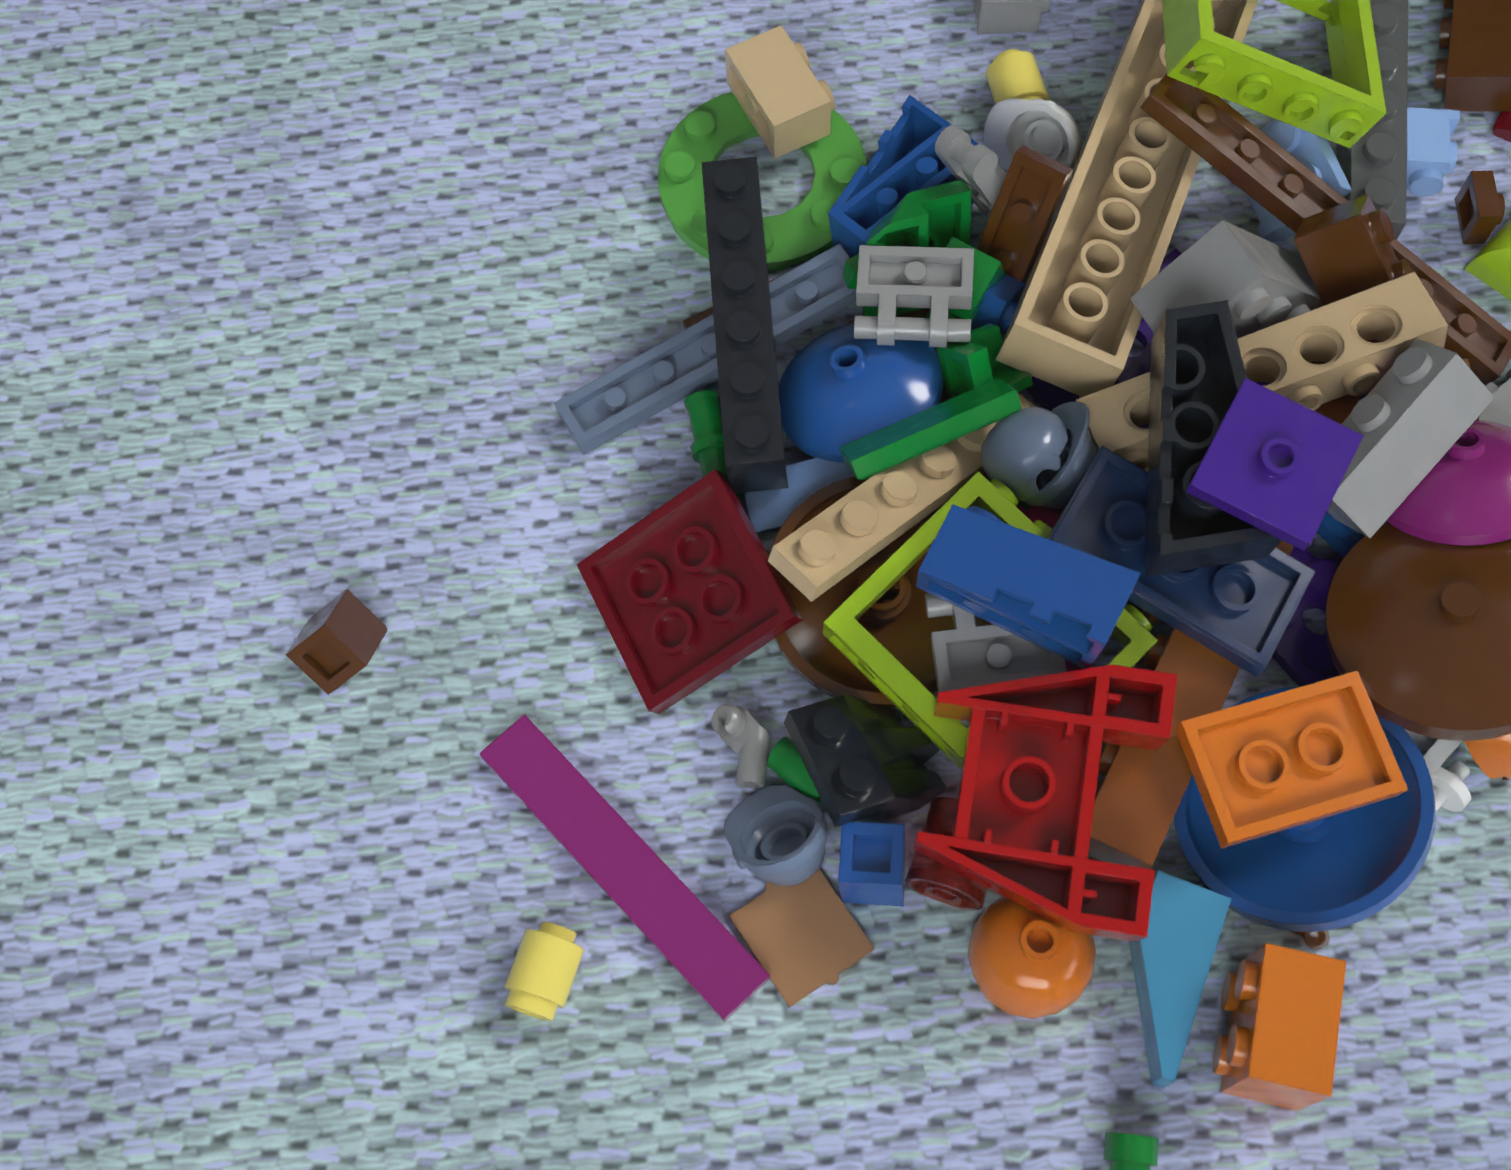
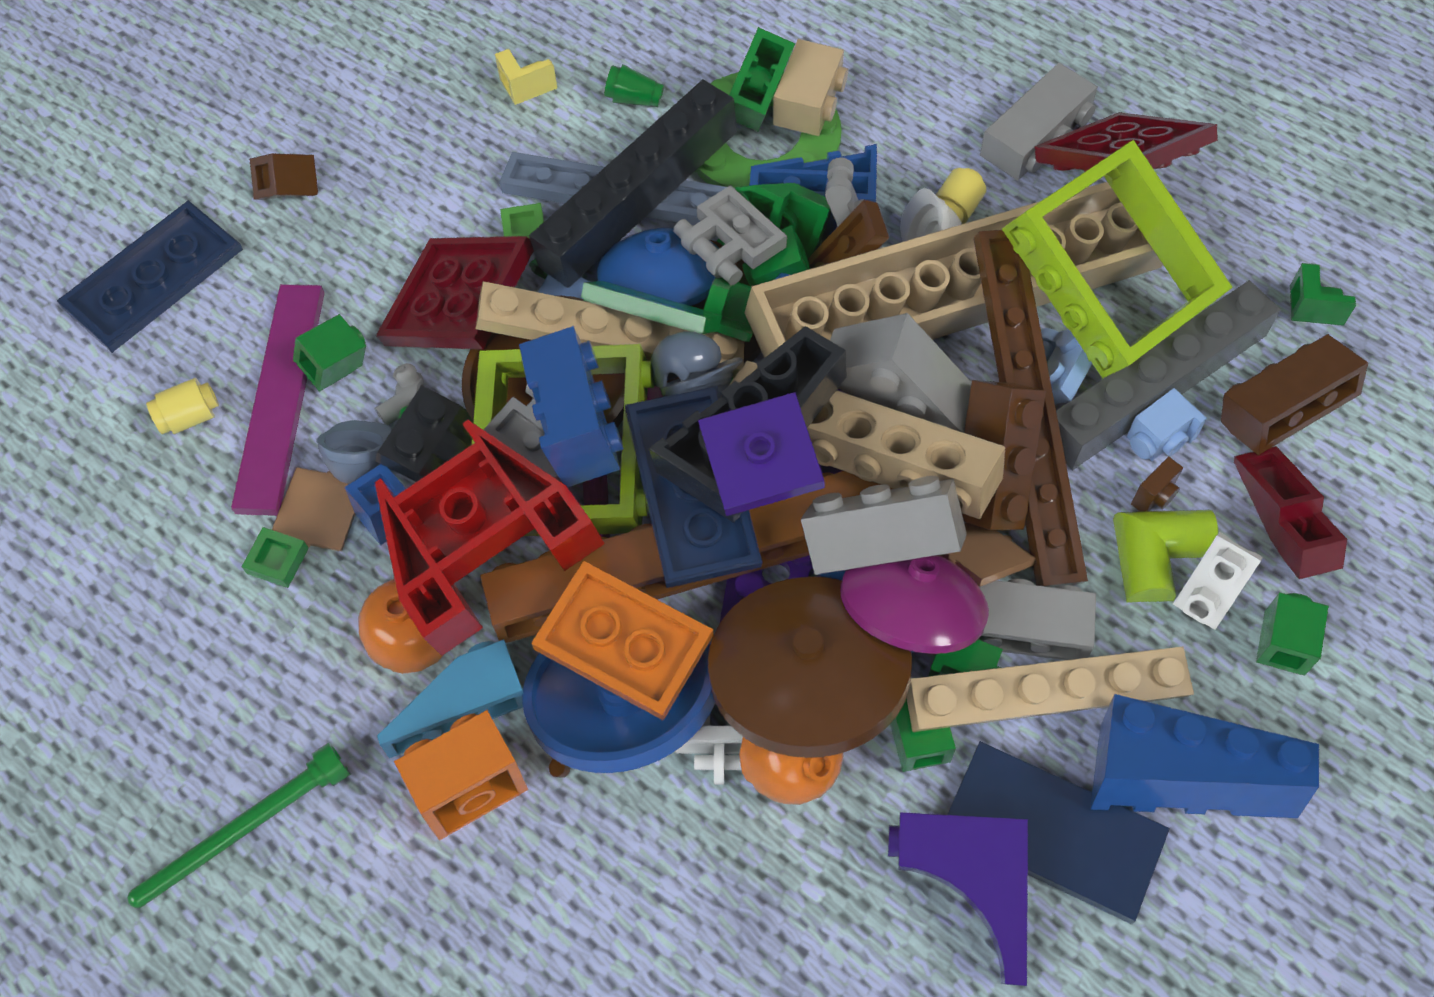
camera: 45 degrees right, 5 degrees down
none -> dark blue tile [57,200,243,353]
none -> green plate [242,527,309,588]
none -> green brick [293,314,366,392]
none -> light yellow panel [495,49,557,105]
none -> bright green plate [500,203,544,239]
none -> green cone [604,64,664,108]
none -> green brick [729,27,795,132]

